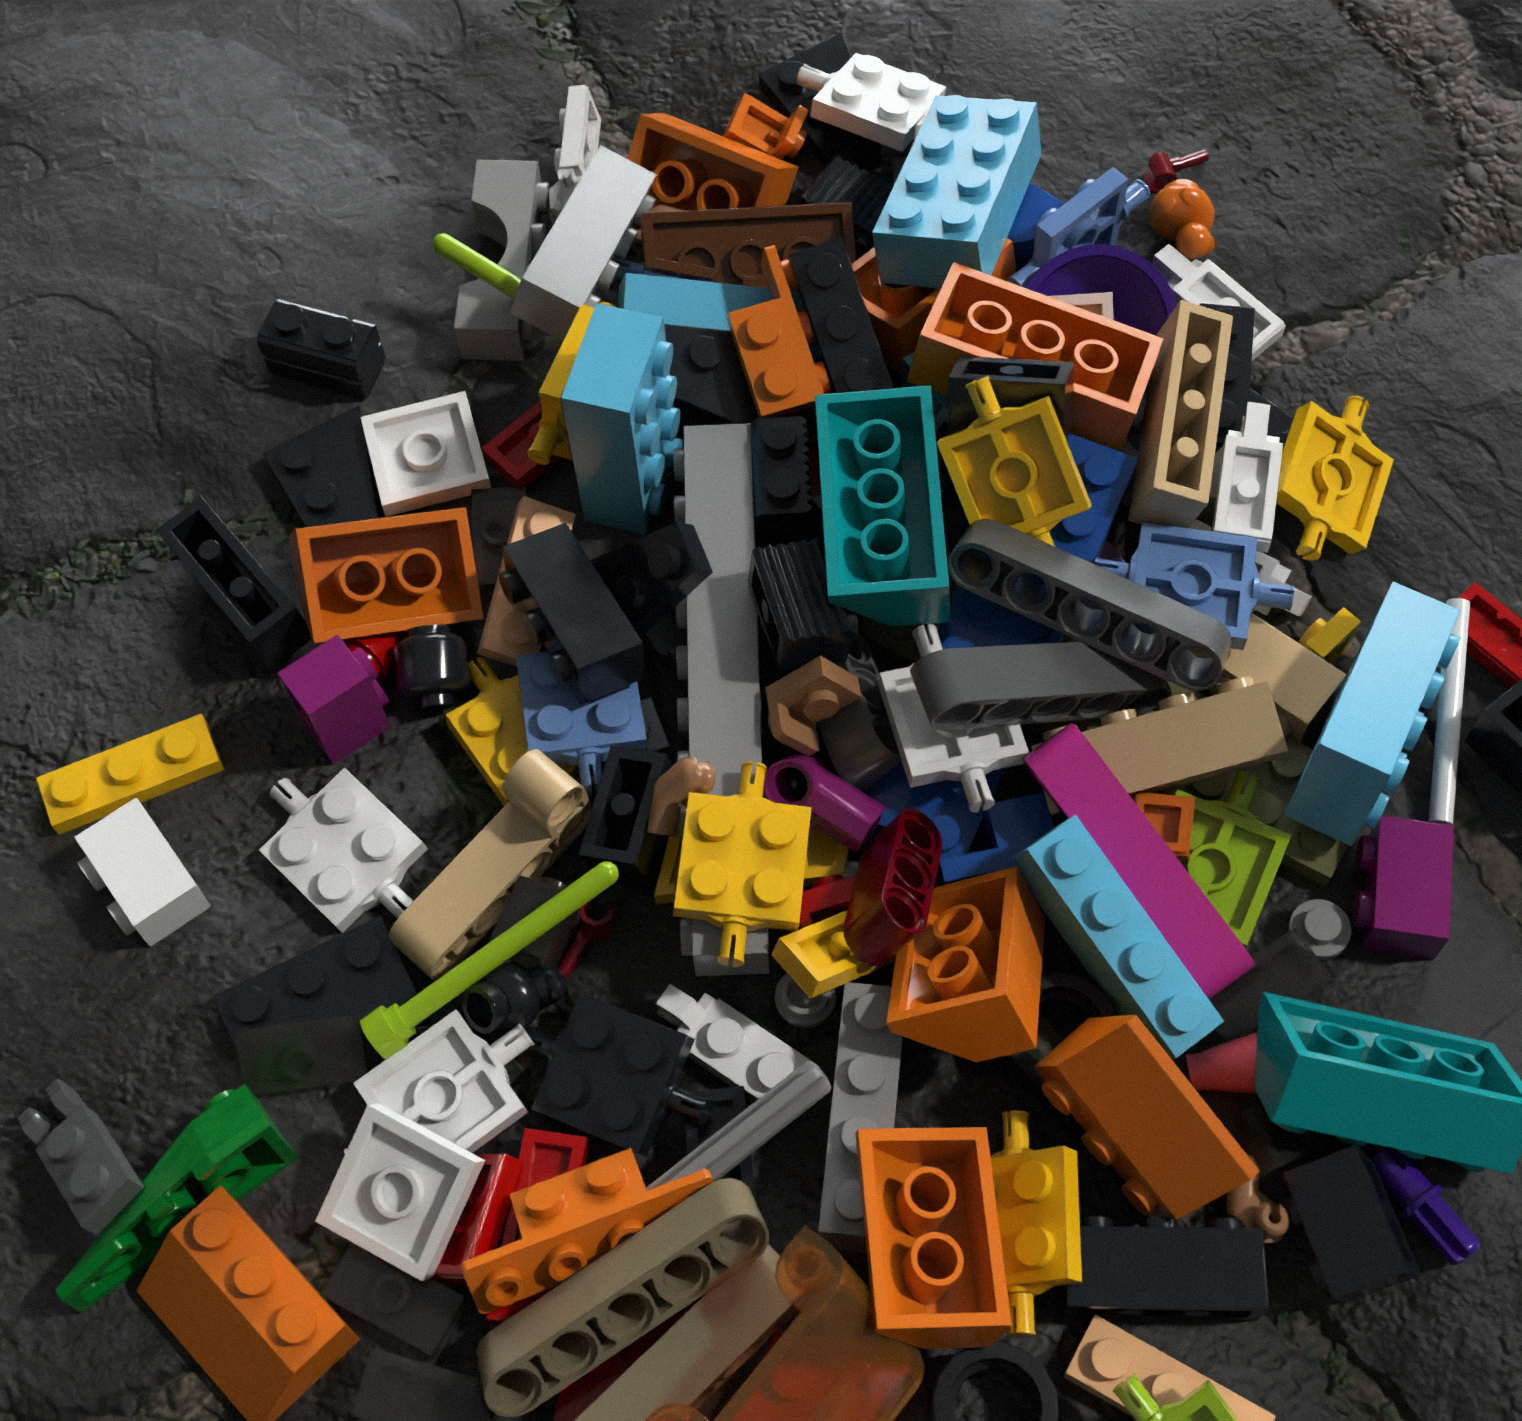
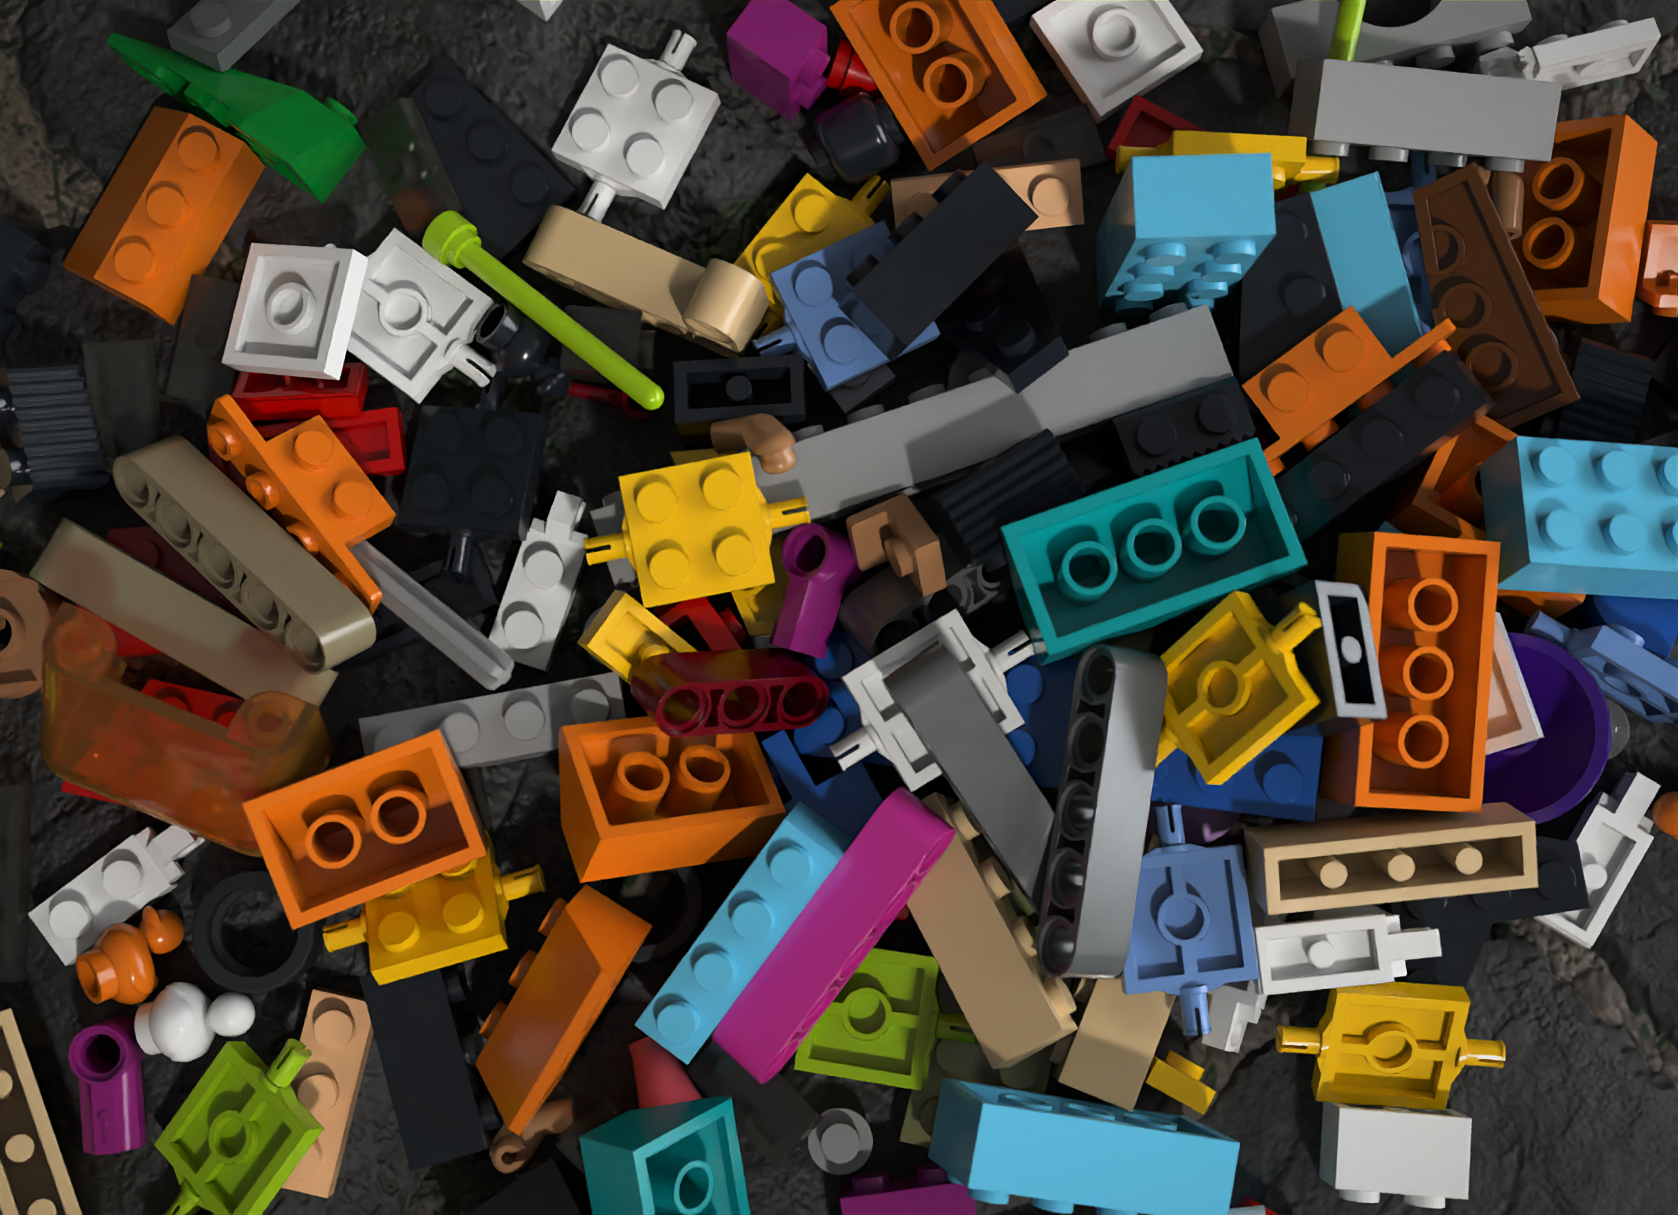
camera: 65 degrees right, 20 degrees up
orange tile [1133,792,1196,861] -> none
none -> white brick [1319,1102,1472,1208]

